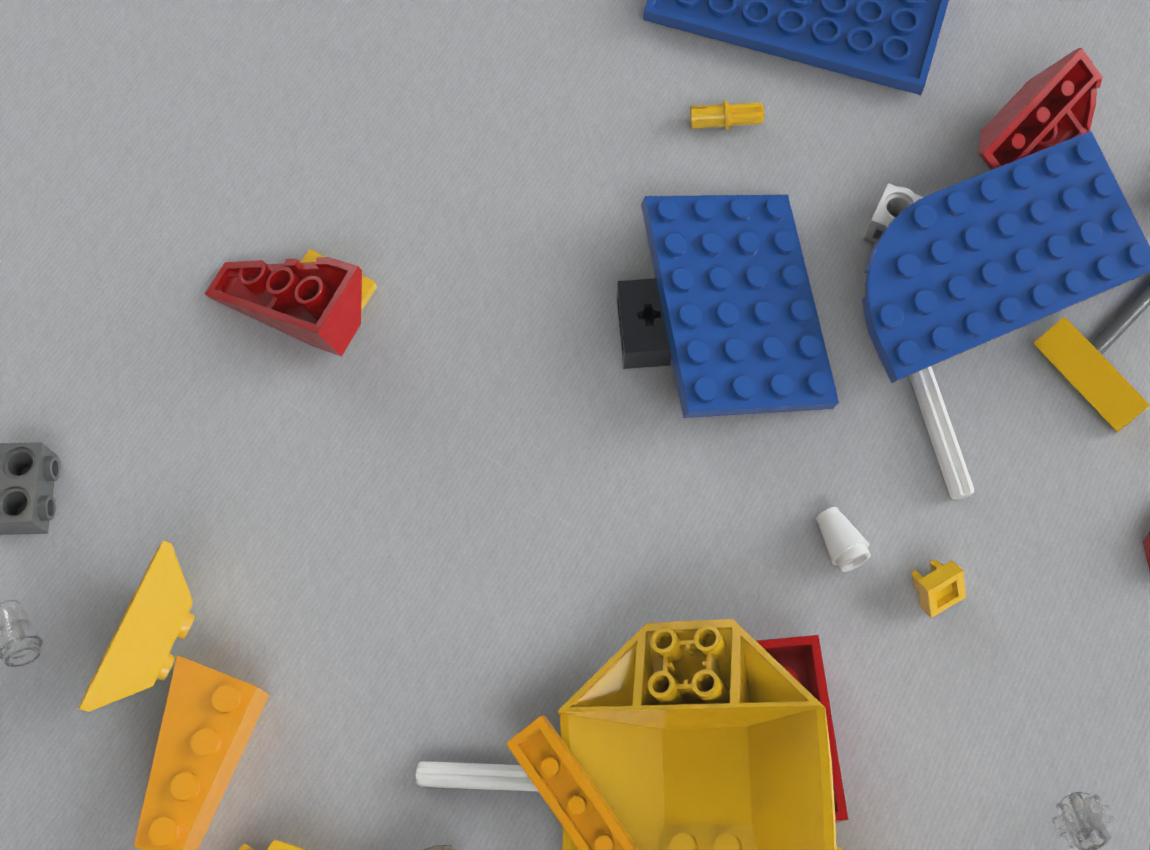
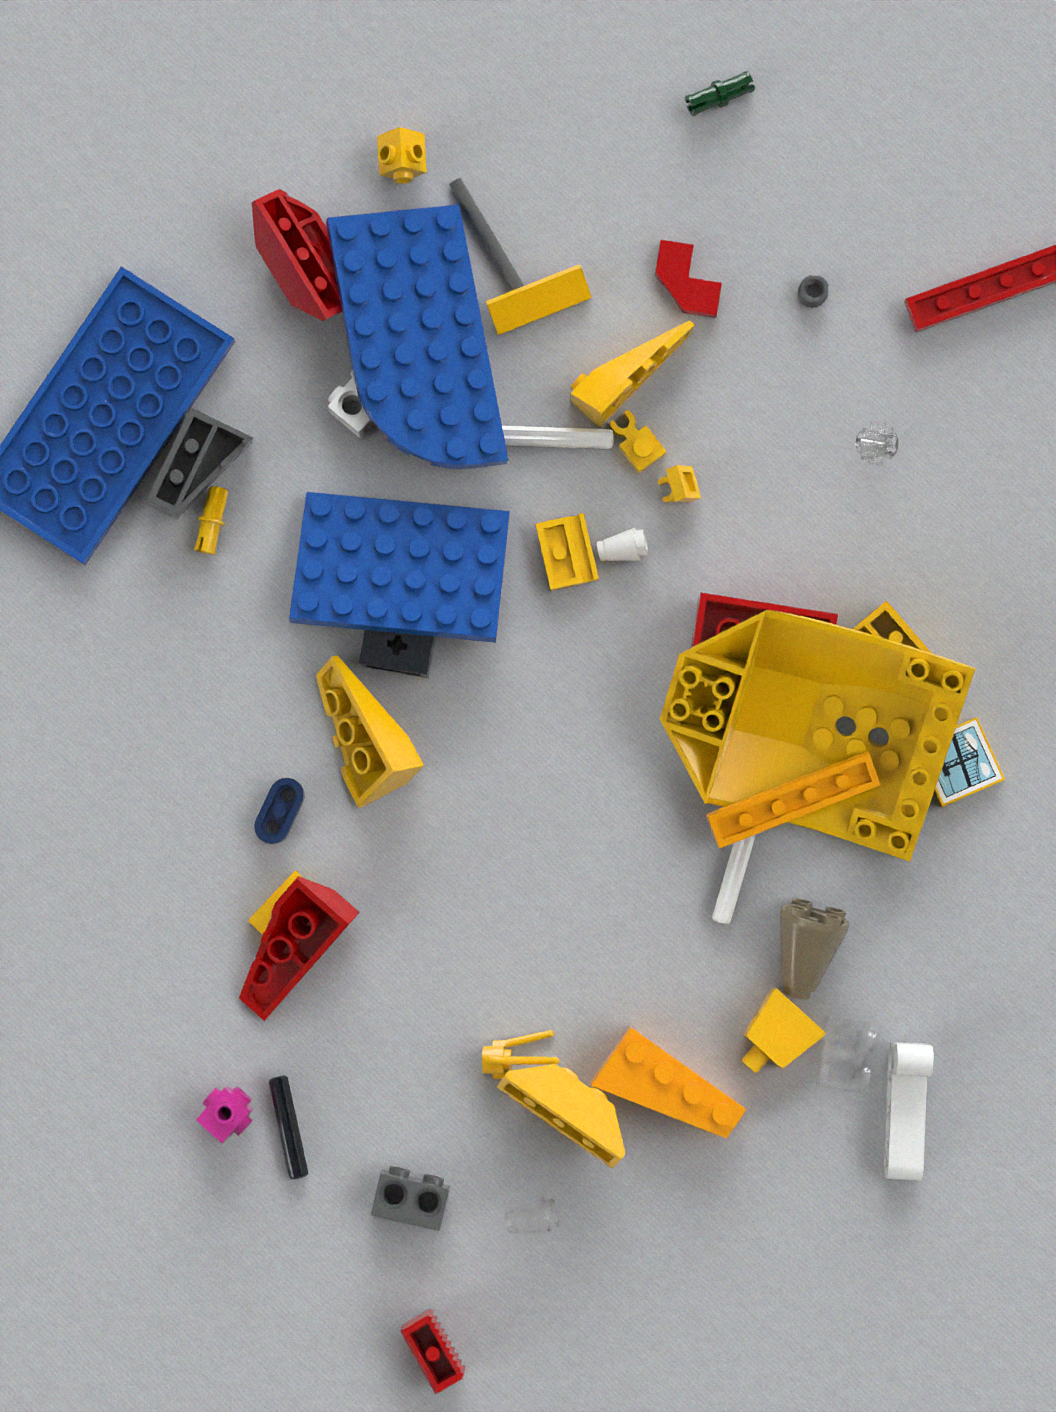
camera: 75 degrees left, 15 degrees up
none -> dark grey wedge [146,408,253,519]
none -> dark pink brick [196,1086,254,1143]
none -> dark blue plate [254,778,305,844]
none -> black axle [269,1075,308,1179]
none -> yellow wedge [316,655,424,808]
none -> yellow plant [482,1030,560,1079]
none -> yellow plate [535,513,599,592]
none -> yellow wedge [570,320,694,428]
none -> yellow plate [609,410,667,474]

